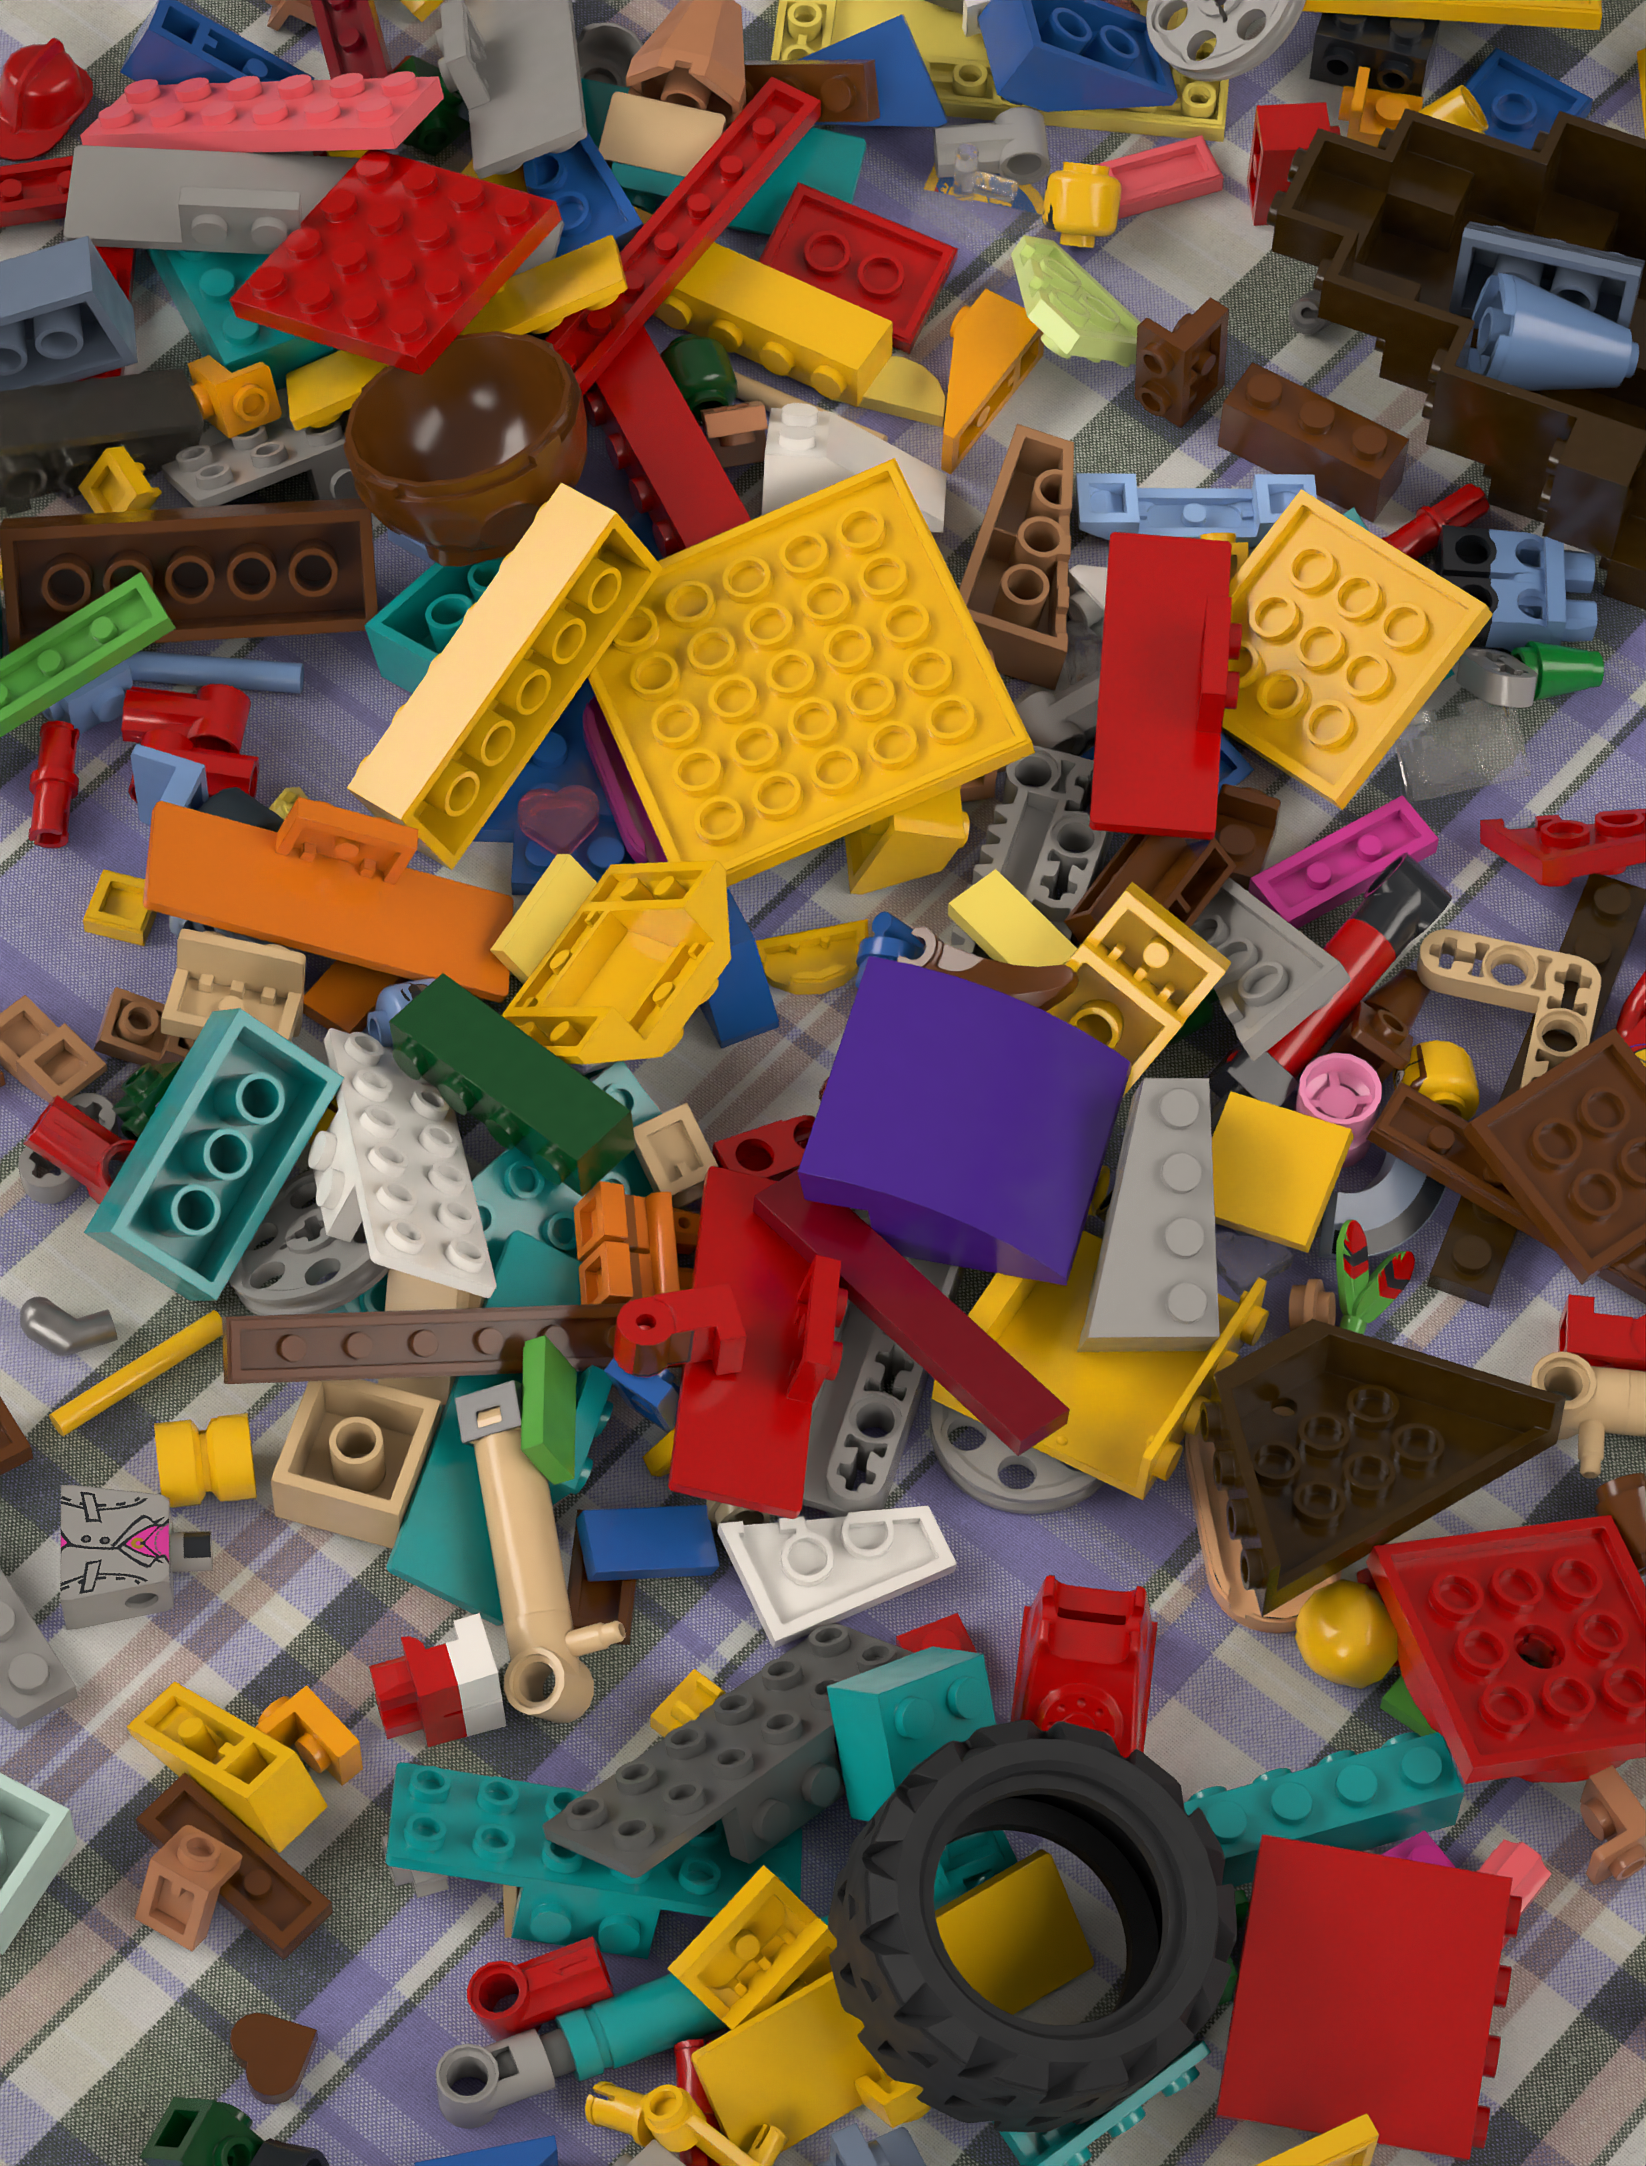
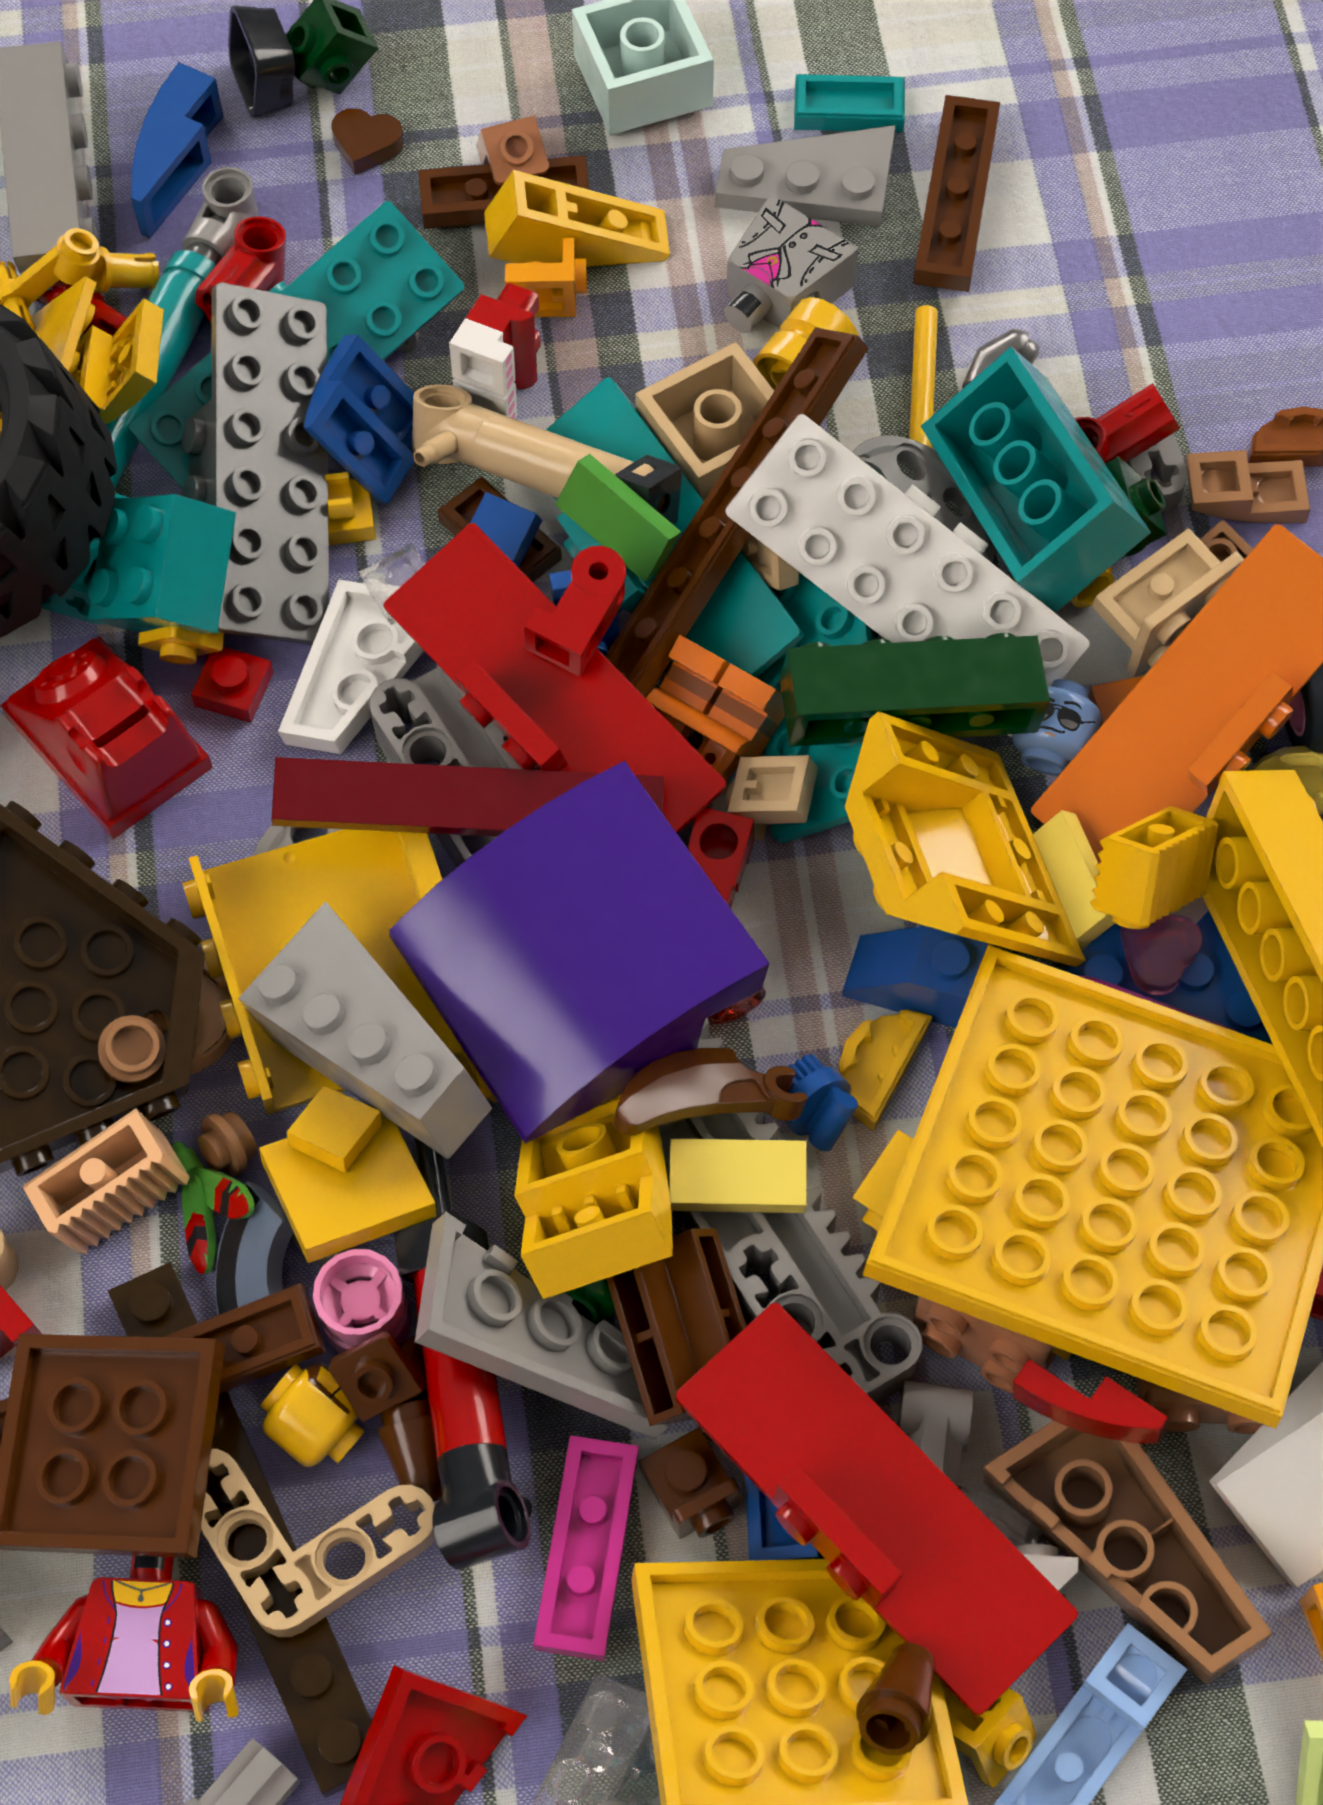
camera: 135 degrees right, 5 degrees up
none -> light nougat brick [23,1108,190,1254]
none -> medium nougat plate [98,1015,166,1083]
none -> yellow tile [287,1085,382,1173]
none -> blue slope [303,334,415,504]
none -> clear tile [359,543,426,625]
none -> reddish brown cone [856,1643,935,1755]
none -> red slope [1013,1359,1168,1444]
none -> yellow brick [1090,806,1219,929]

